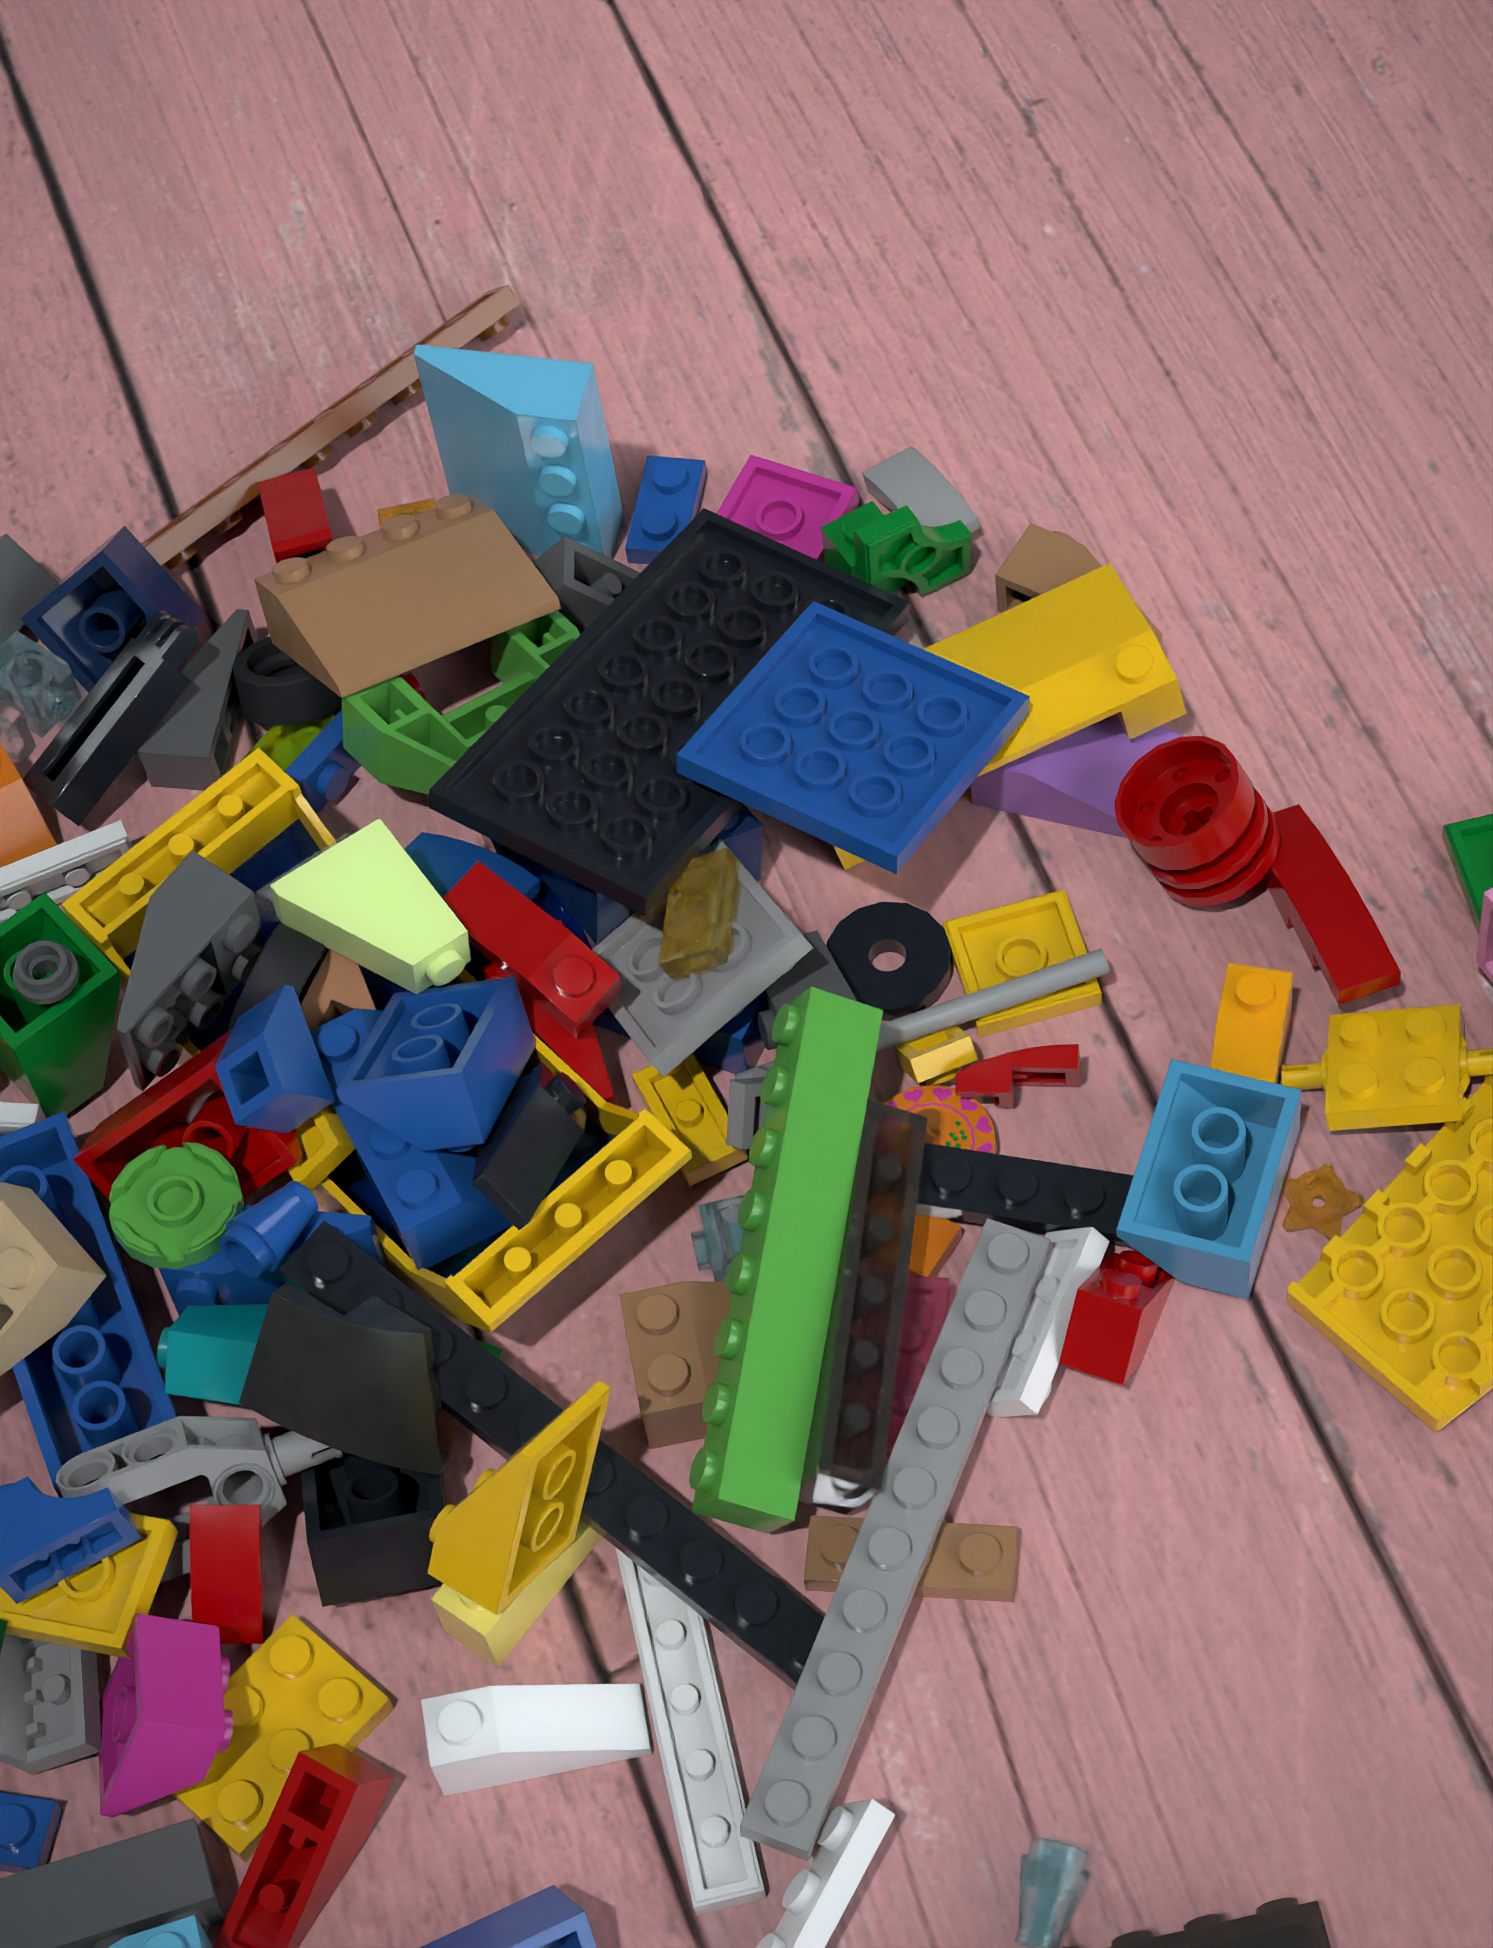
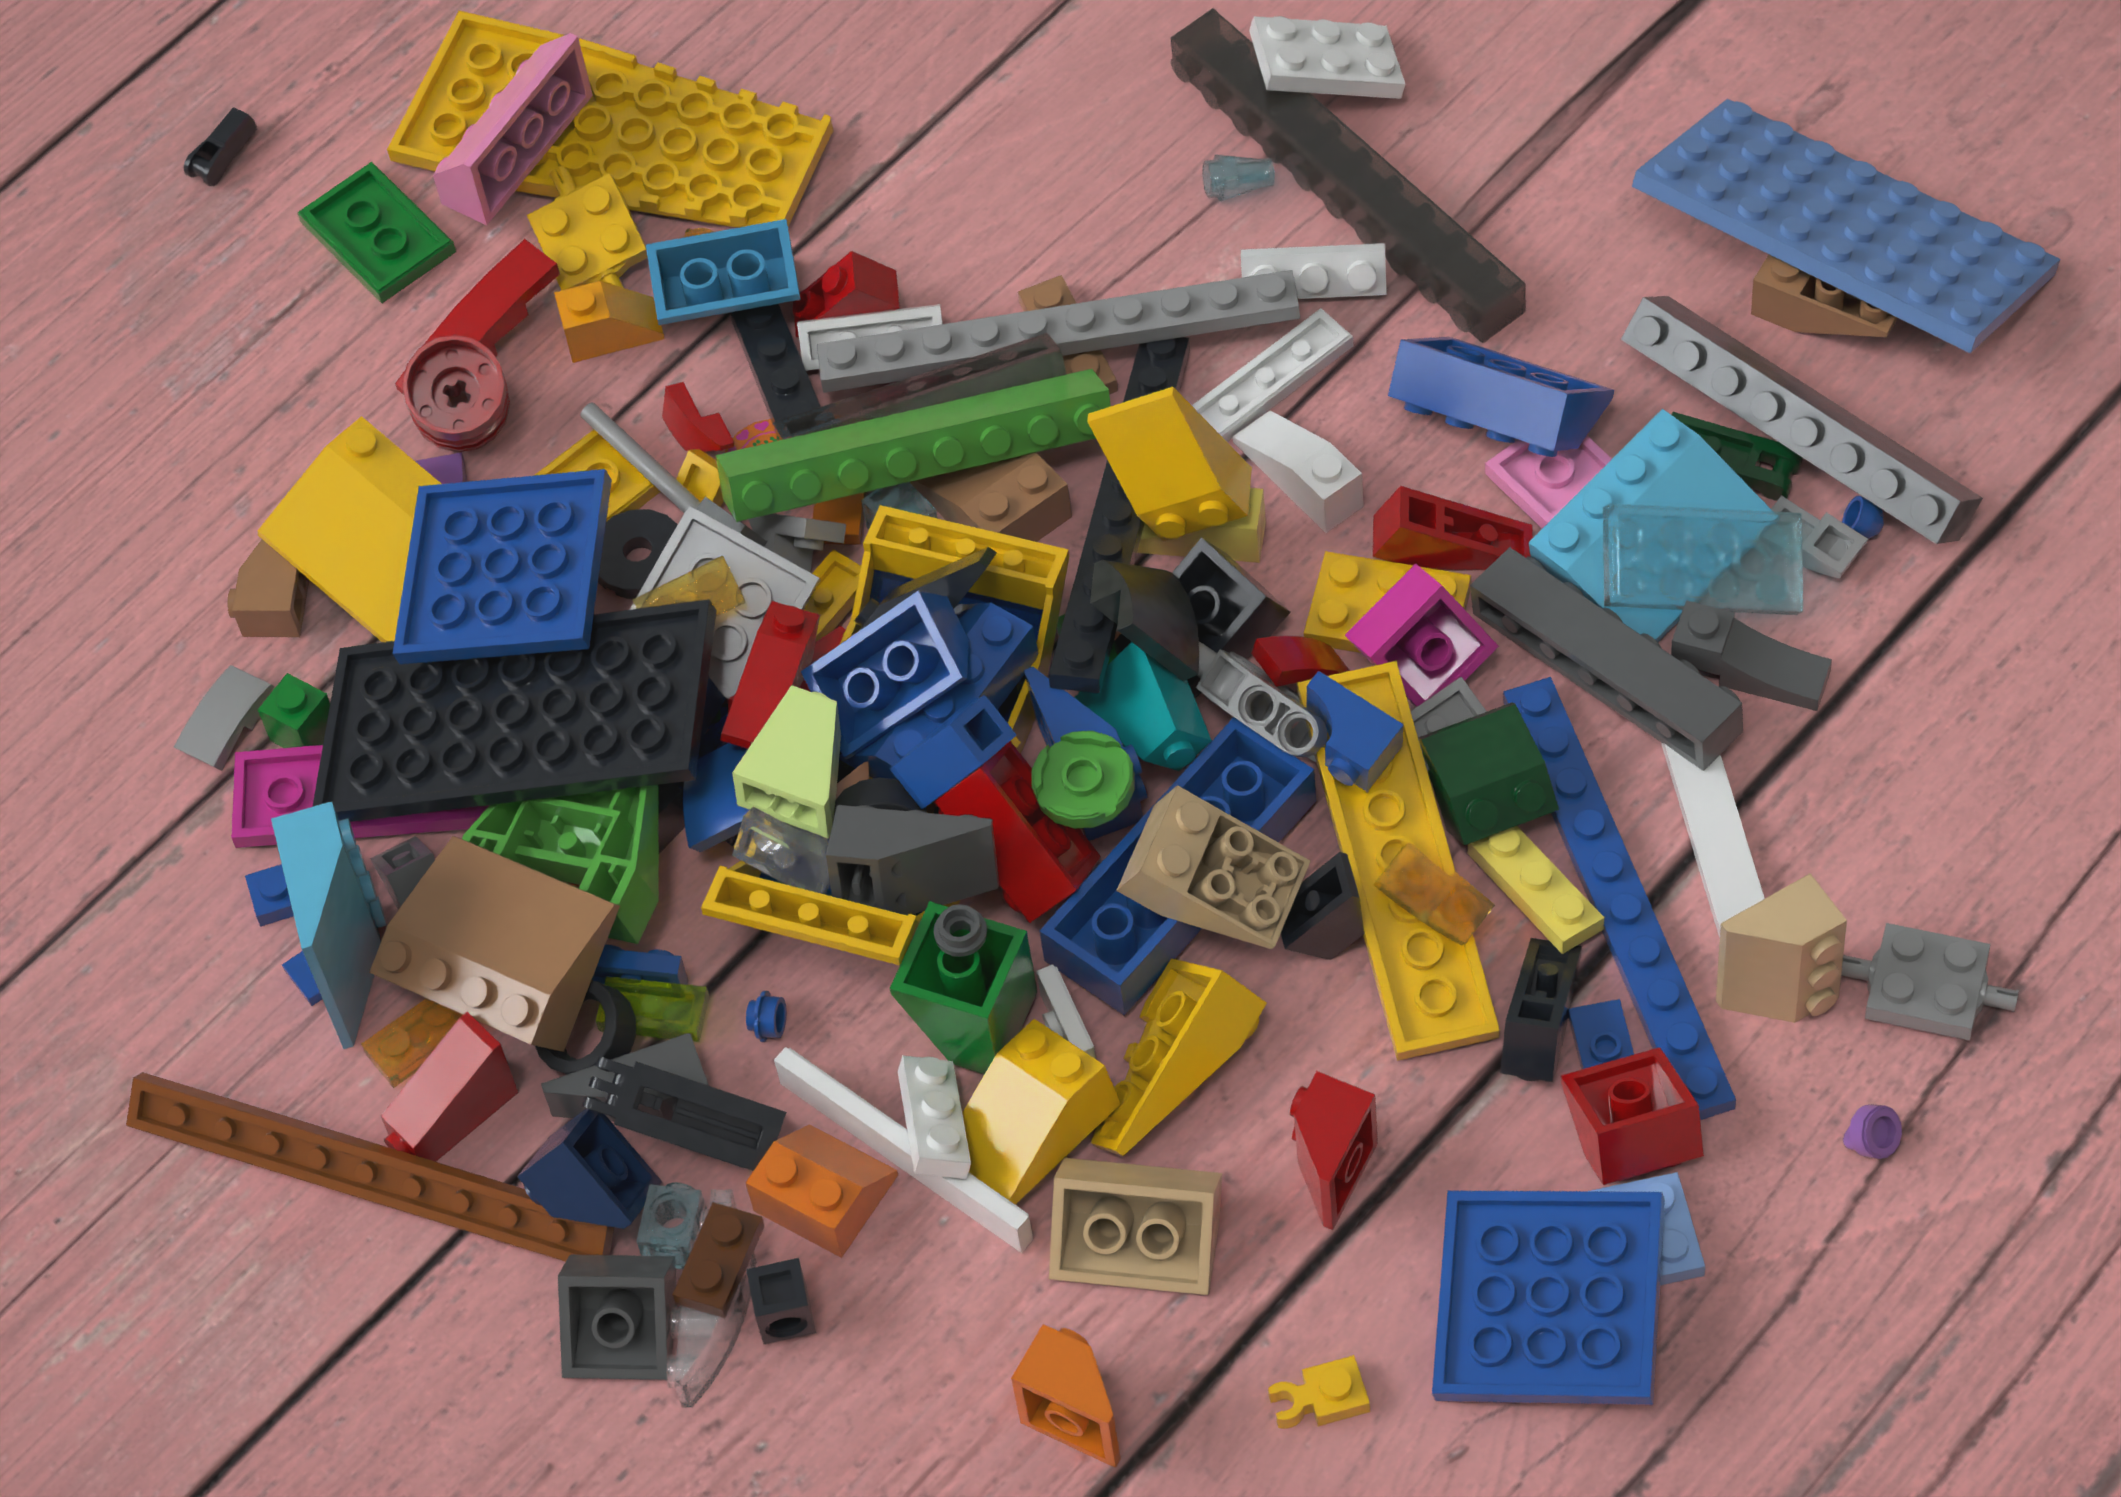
camera: 120 degrees left, 0 degrees up
blue cone [219,1181,318,1278] -> none
green tile [854,505,972,597] -> none

